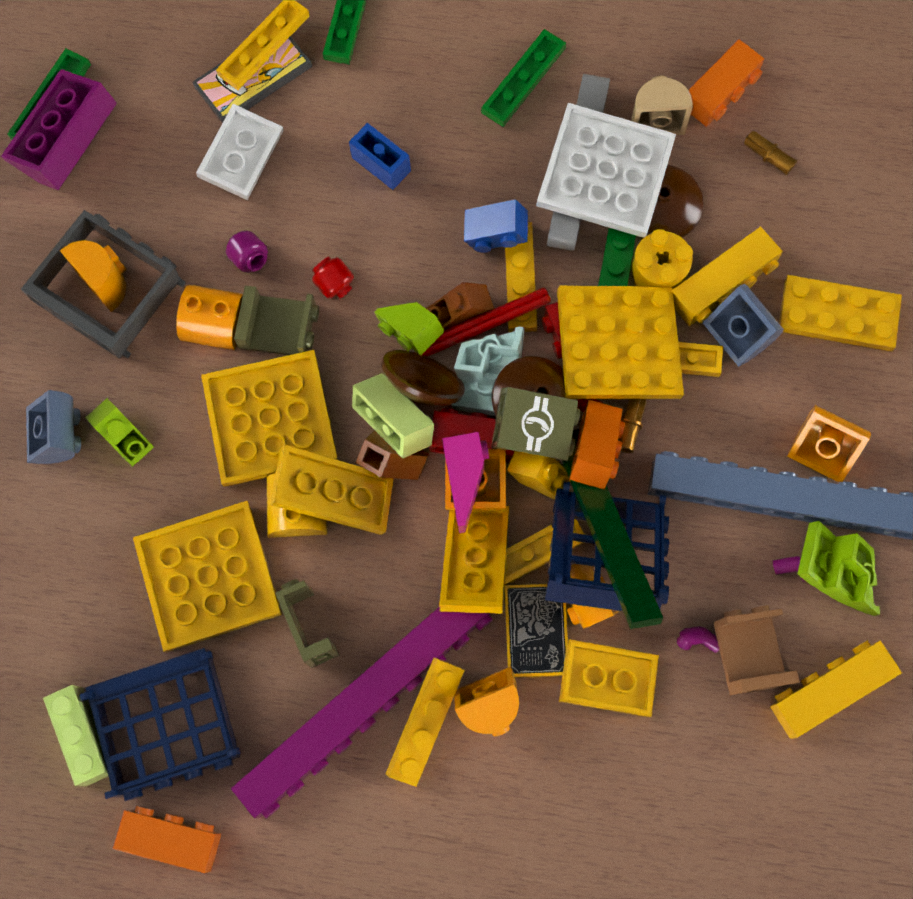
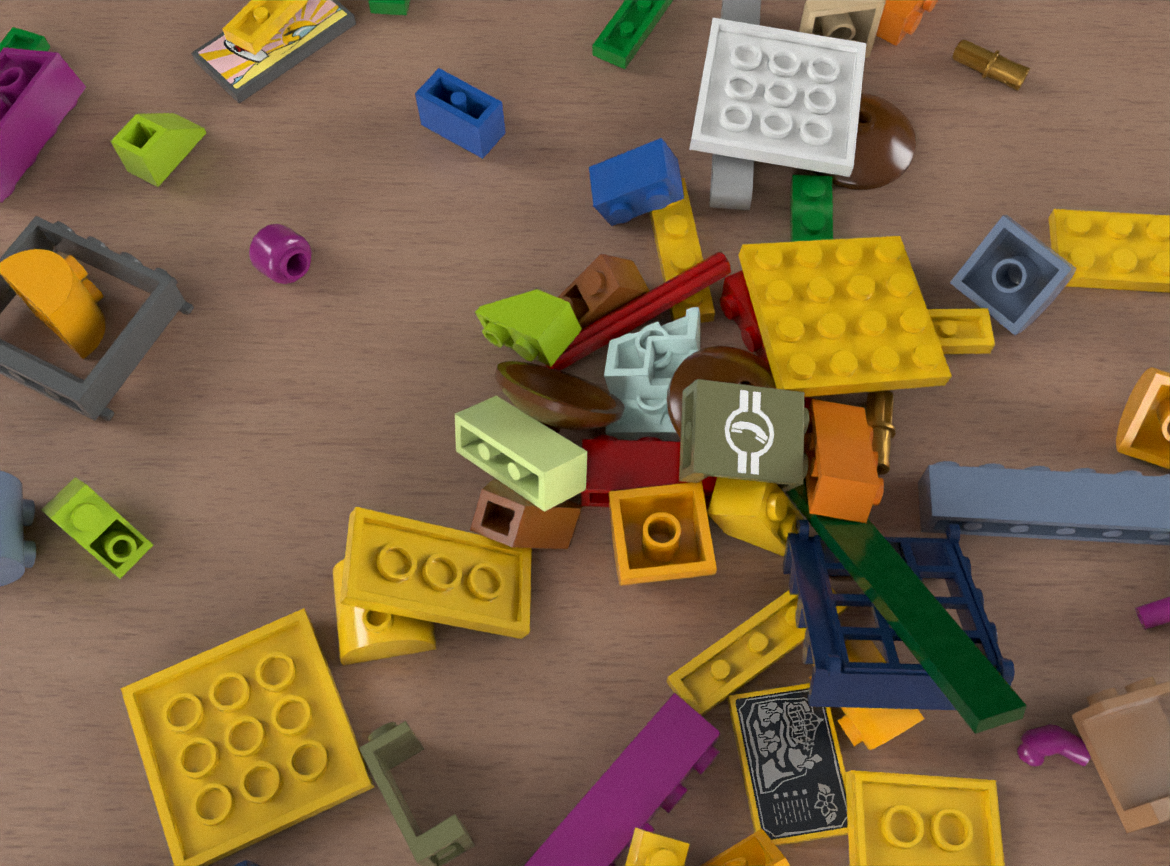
camera: 10 degrees left, 10 degrees down
light orange brick [176,284,243,350] -> none
white plate [196,104,283,200] -> none
yellow plate [201,350,338,487] -> none
olive panel [234,285,319,355] -> none
red head [312,256,354,299] -> none
yellow plate [439,506,509,614] -> none
dark pink slope [442,432,489,534] -> none
yellow brick [631,229,693,289] -> none
yellow brick [671,226,783,327] -> none
none -> lime slope [110,113,206,187]

